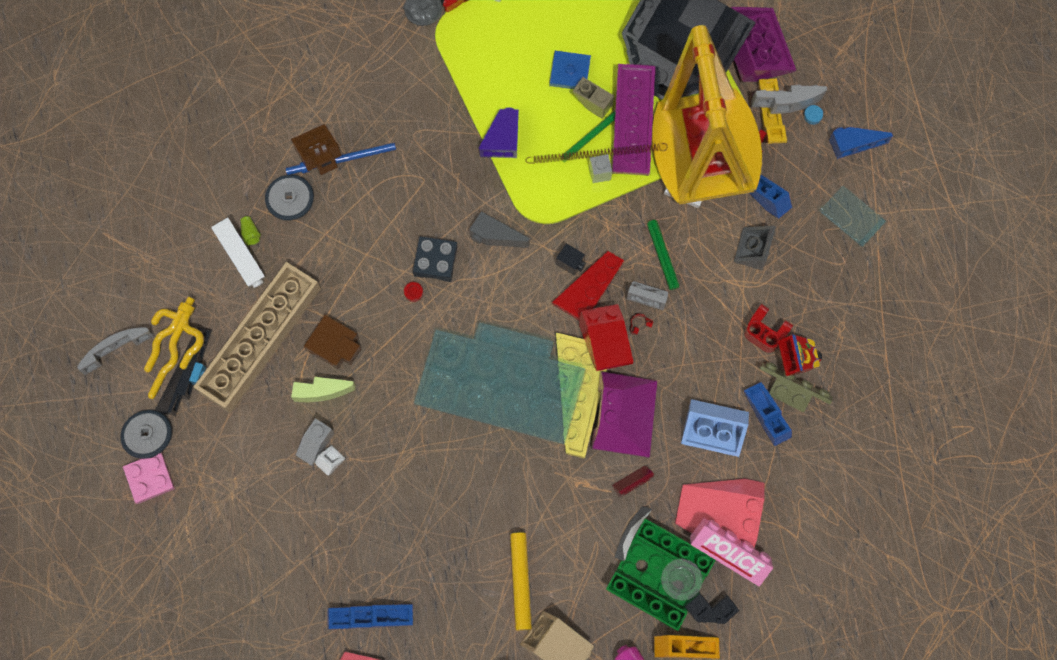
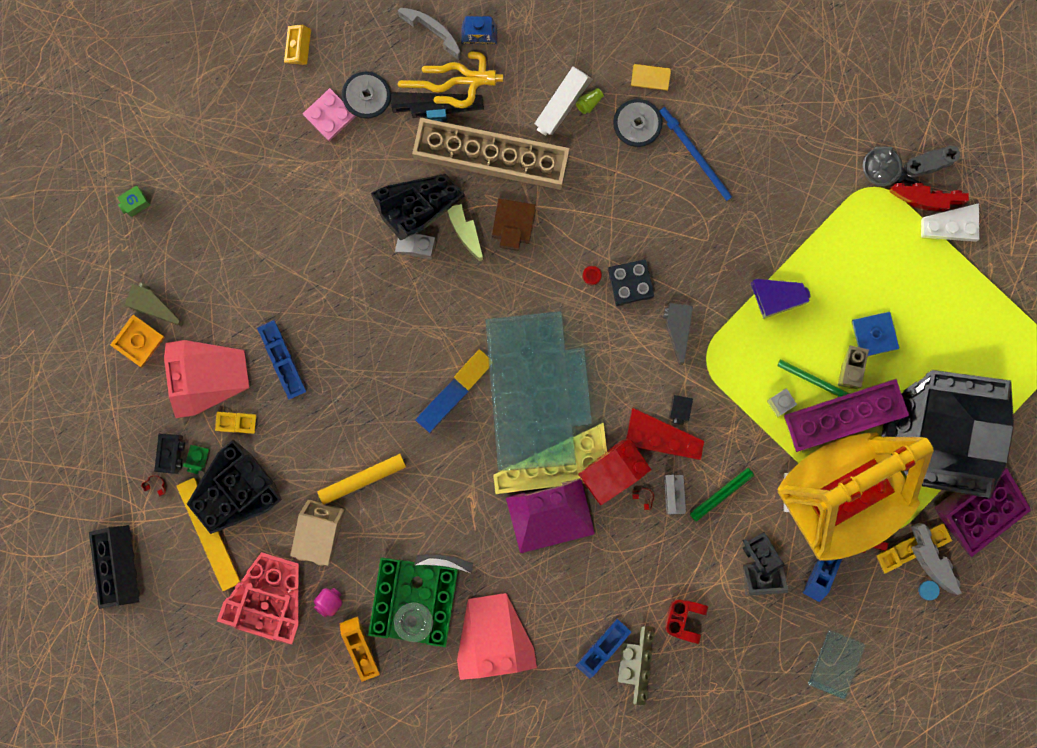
camera: 70 degrees right, 10 degrees up
reddish brown piece [291,124,342,175] -> none
white slope [315,445,345,476] -> none
piece [526,143,668,164] -> none
dark red slope [612,466,654,498] -> none
light blue slope [681,399,749,457] -> none
black tile [683,592,740,624] -> none
bright pink brick [690,518,773,587] -> none
red torso [778,335,822,376] -> none
blue slope [829,127,893,159] -> none
none -> yellow slope [284,25,311,65]
none -> black wedge [371,174,465,241]
none -> blue slope [415,379,469,434]
none -> yellow slope [454,349,494,391]
none -> blue torso [461,16,497,44]
none -> yellow slope [631,64,671,91]
none -> black bracket [742,532,785,577]

